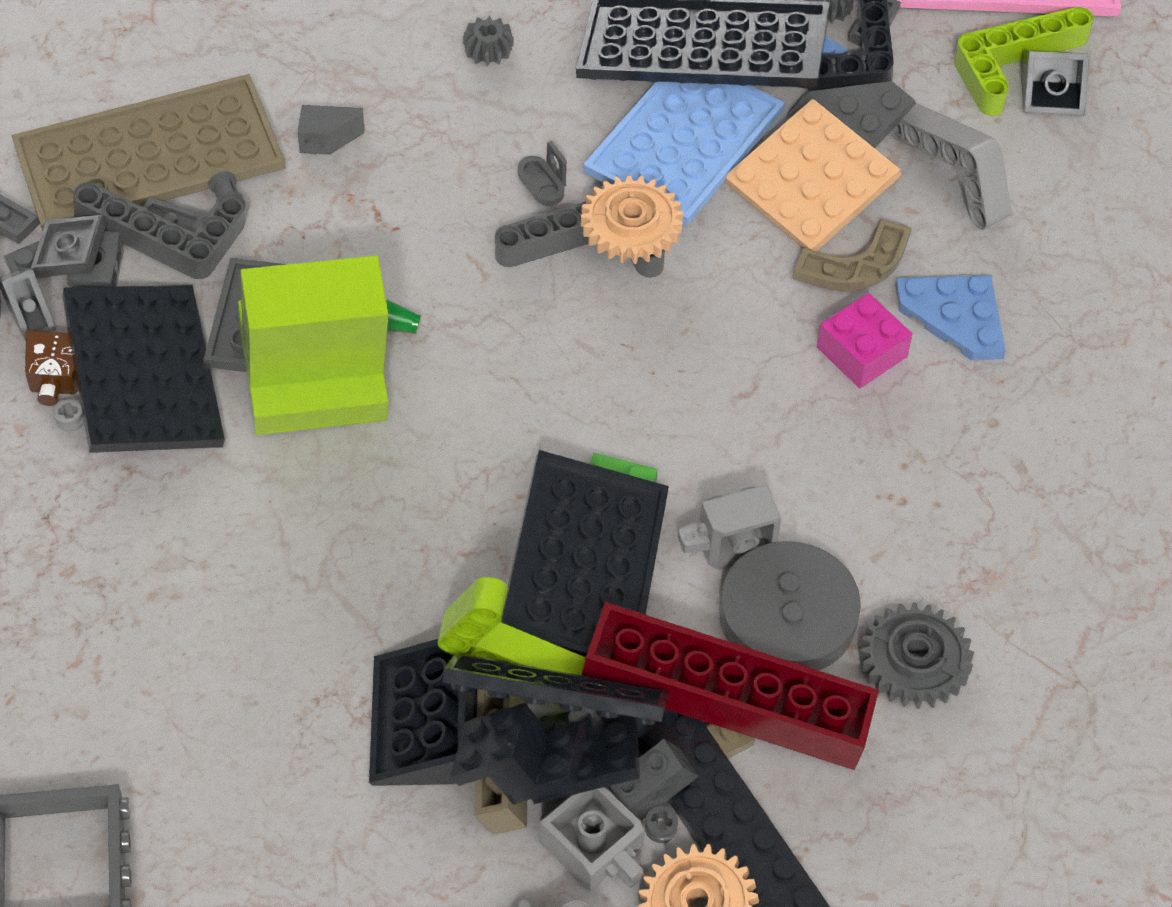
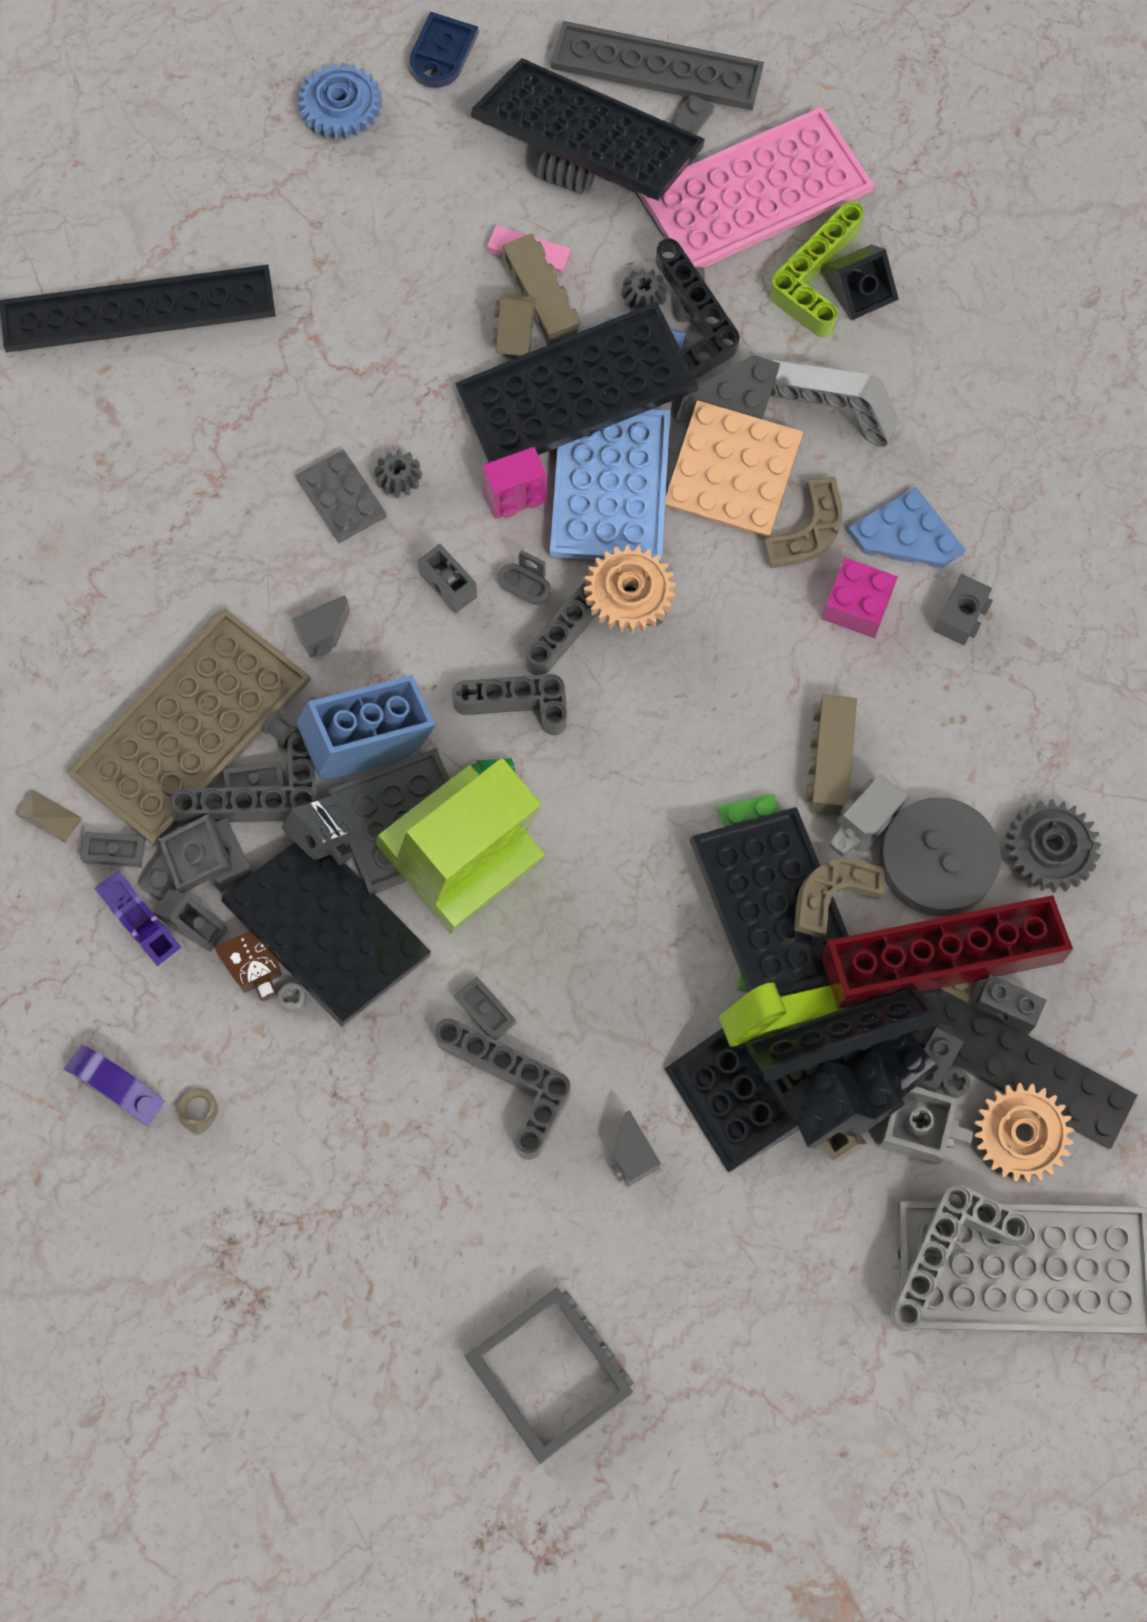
camera: 30 degrees left, 15 degrees up
none -> dark grey torso [282,795,354,865]
none -> flat silver plate [296,449,387,543]
none -> medium blue brick [296,675,435,779]
none -> dark grey brick [418,543,477,614]
none -> dark grey beam [435,1018,571,1160]
none -> dark grey beam [452,674,567,735]
none -> dark grey plate [454,976,516,1040]
none -> dark pink brick [482,447,547,519]
none -> dark grey slope [611,1110,661,1187]
none -> dark tan plate [794,858,885,938]
none -> dark tan brick [806,694,857,815]
none -> dark grey brick [934,574,993,646]
none -> dark grey brick [974,975,1047,1035]

